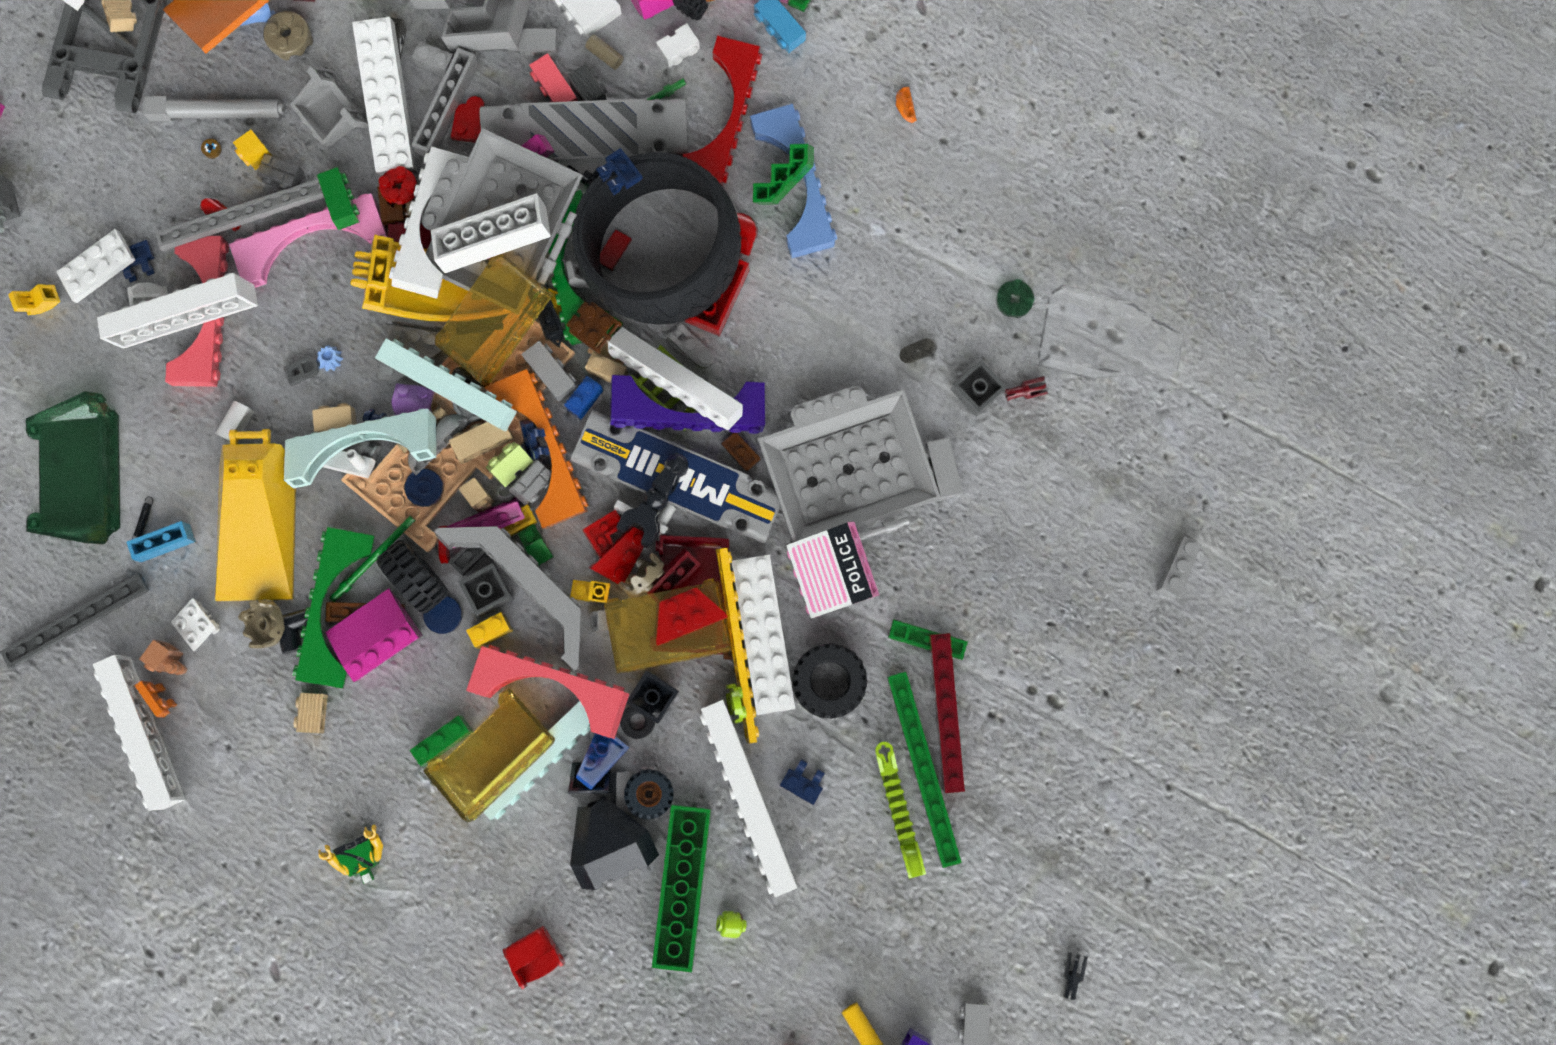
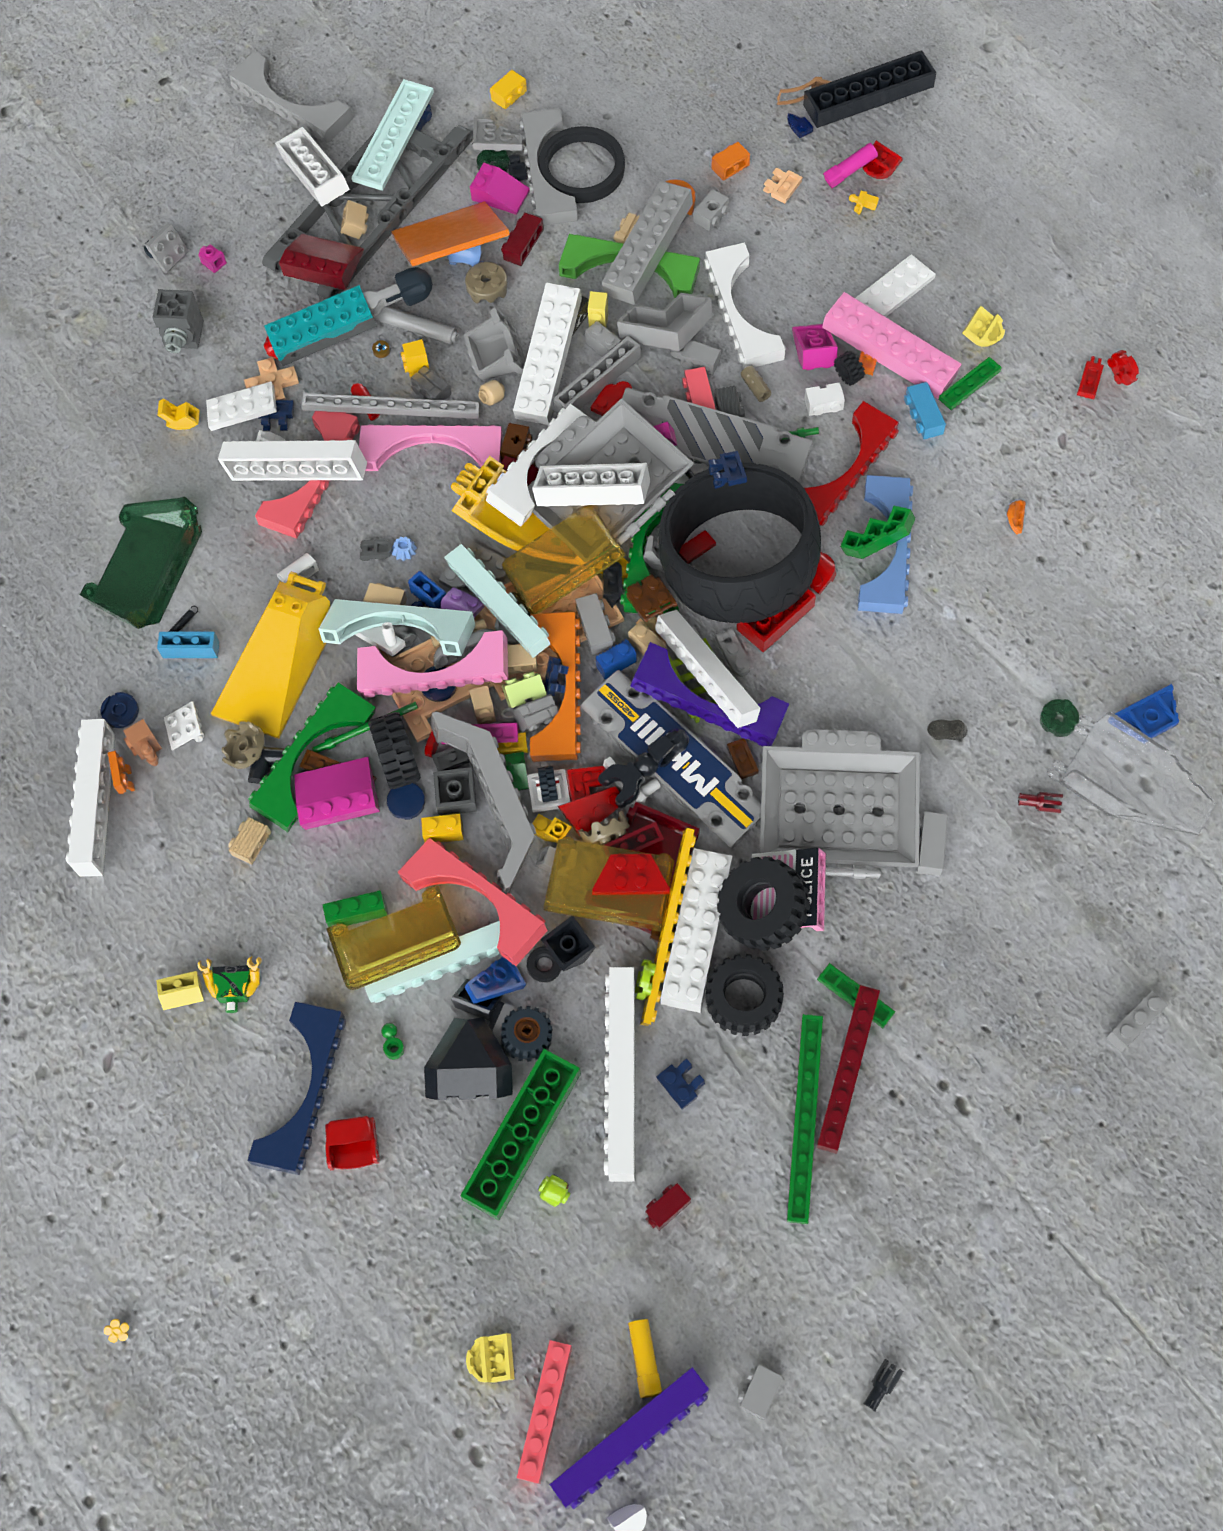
camera: 25 degrees right, 15 degrees down
dark grey plate [0,573,150,669] -> none
green brick [317,167,360,230] -> none
red plate [378,166,418,205] -> none
lime piece [875,742,926,879] -> none
dark grey brick [951,360,1007,417] -> none
none -> dark blue tile [100,692,139,728]
none -> light yellow brick [156,971,204,1010]
none -> light nougat plate [244,357,299,400]
none -> dark blue arch [247,1002,346,1175]
none -> piece [264,267,433,366]
none -> dark red slope [279,234,364,290]
none -> bright pink arch [357,630,508,698]
none -> green plate [381,1023,404,1060]
none -> blue brick [408,571,446,609]
none -> tan head [478,380,505,406]
none -> white plate [527,766,570,813]
none -> light yellow brick [588,291,609,328]
none -> dark red brick [645,1183,691,1231]
none -> black tyre [717,856,810,951]
none -> blue wing [1109,684,1179,742]

